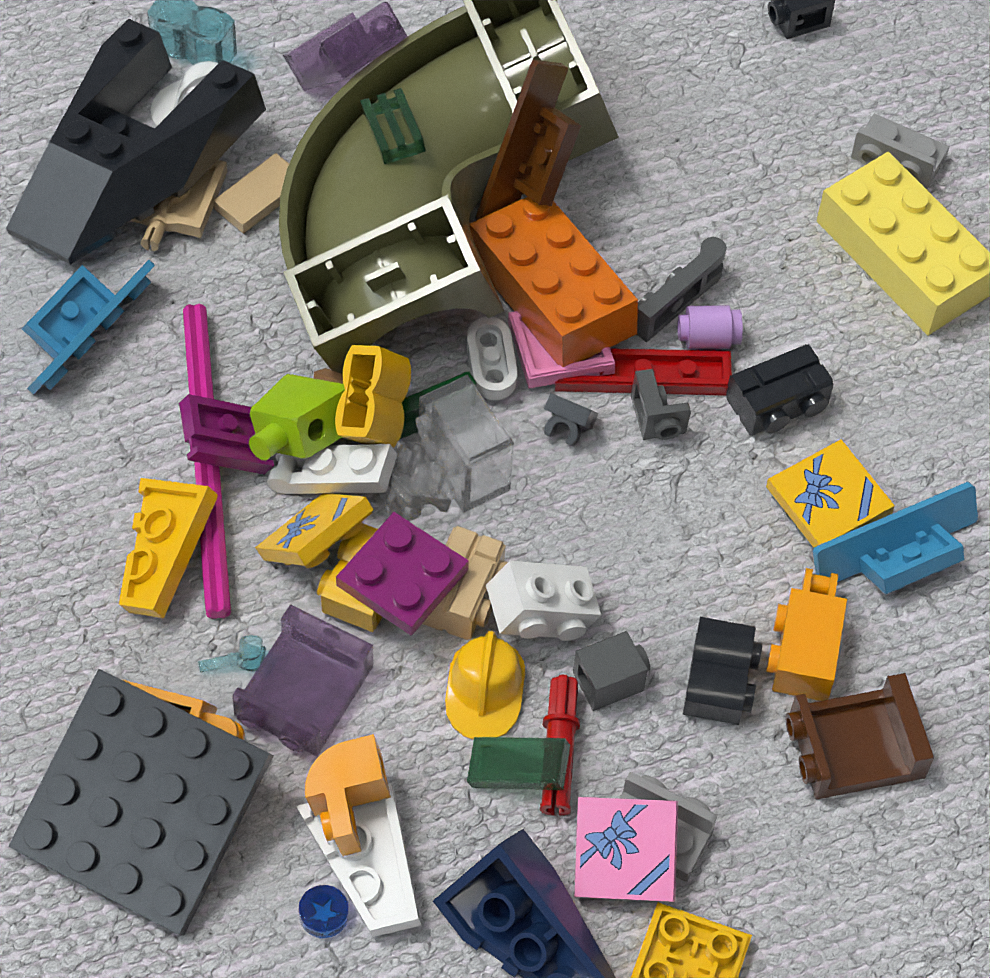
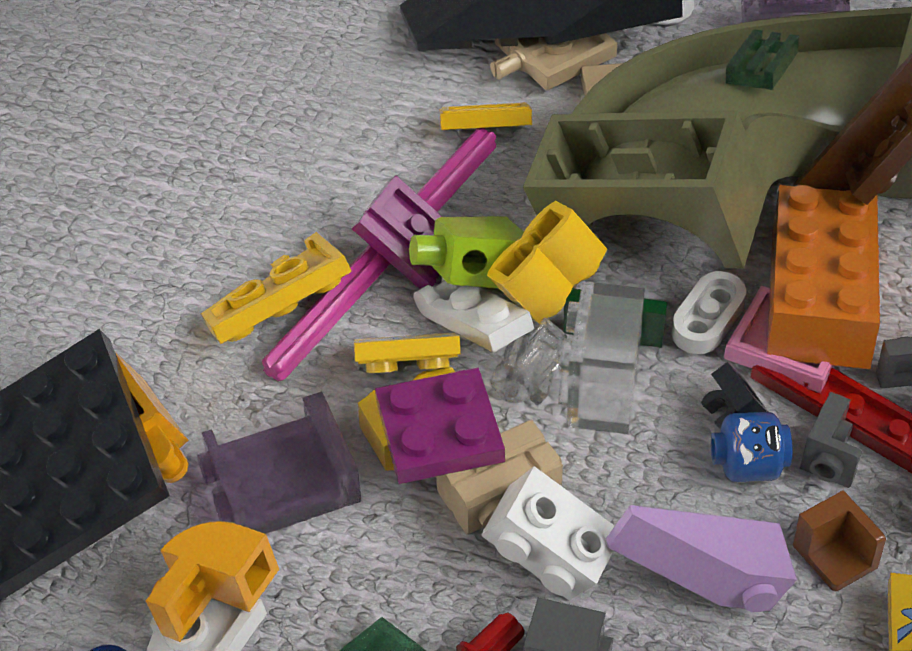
camera: 45 degrees right, 10 degrees down
dark azure bracket [22,260,155,395] -> none
clear light blue hand [198,635,266,673] -> none
yellow piece [445,631,525,741] -> none
none -> yellow tile [439,102,533,130]
none -> lavender slope [606,505,797,612]
none -> blue head [710,412,793,483]
none -> dark orange panel [793,490,886,591]

